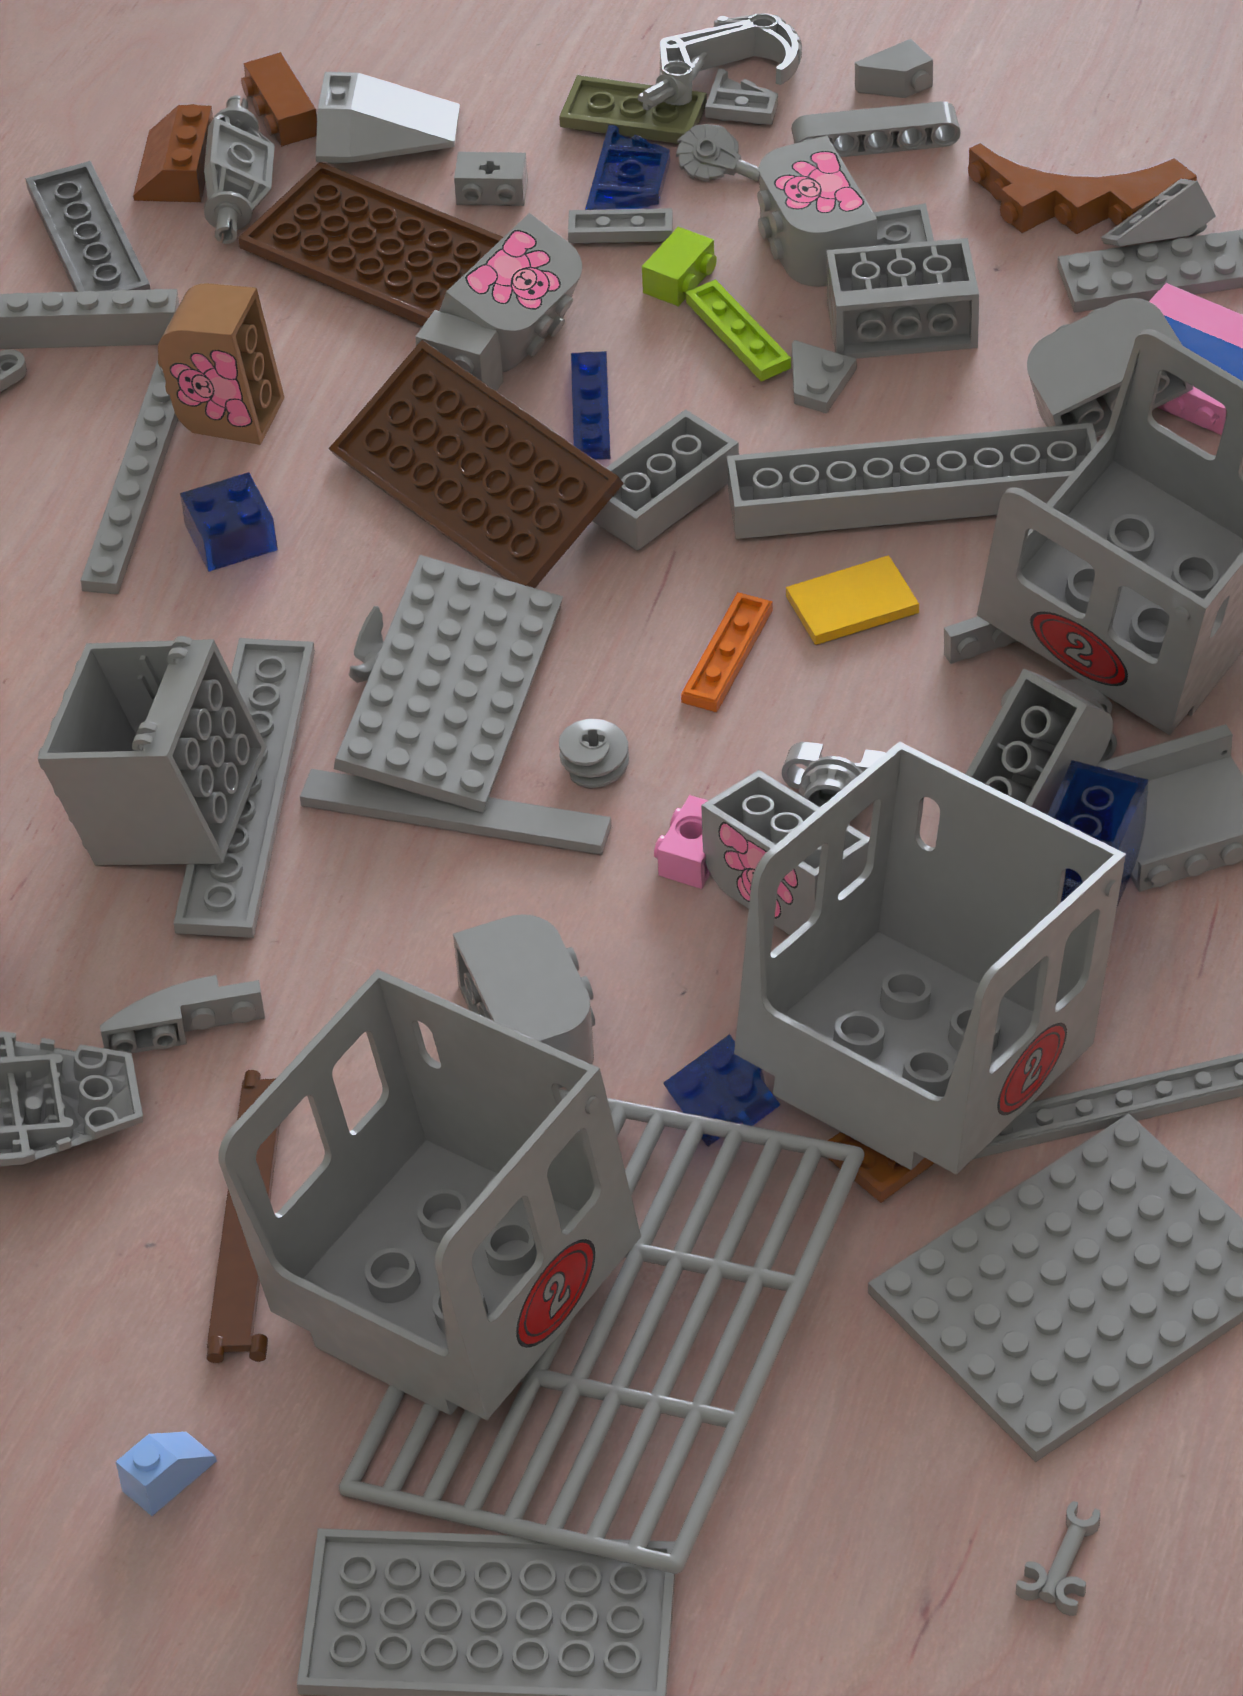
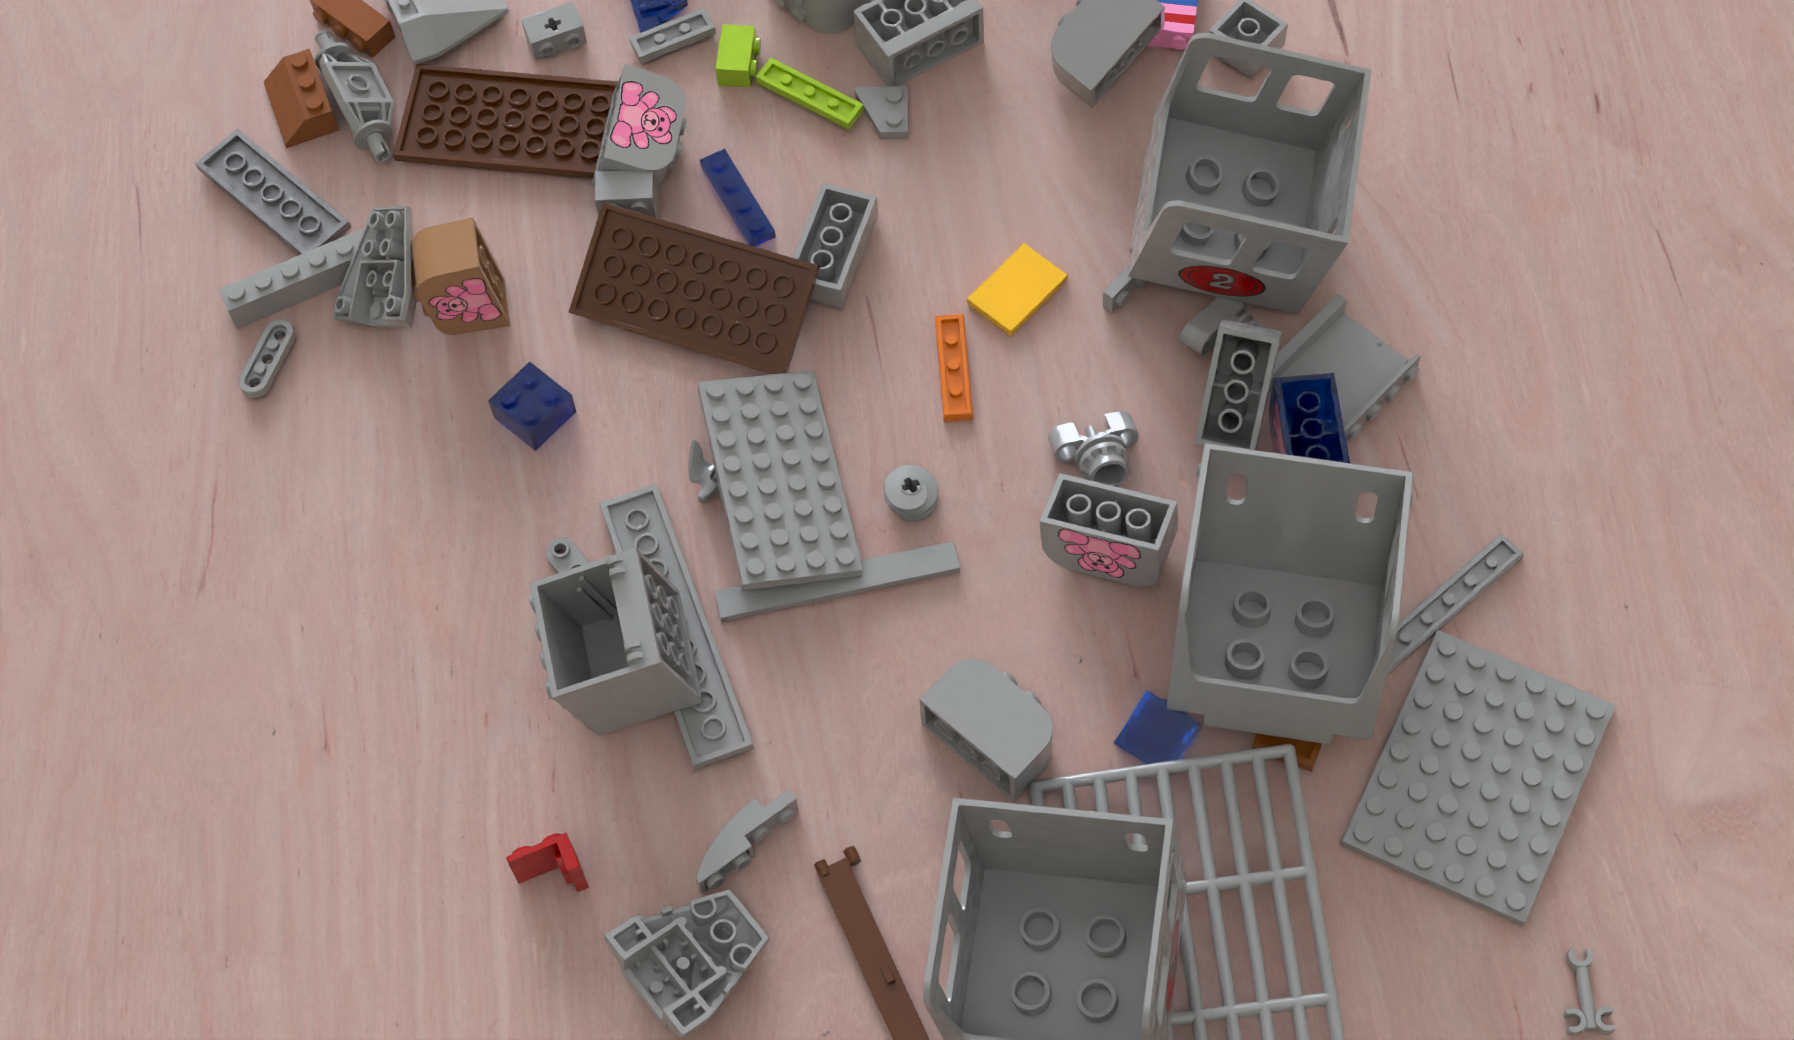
camera: 25 degrees left, 15 degrees up
light grey plate [80,361,178,594] -> none
bright pink brick [654,795,711,889] -> none
light grey brick [727,422,1097,539] -> none
none -> light grey wedge [333,206,417,328]

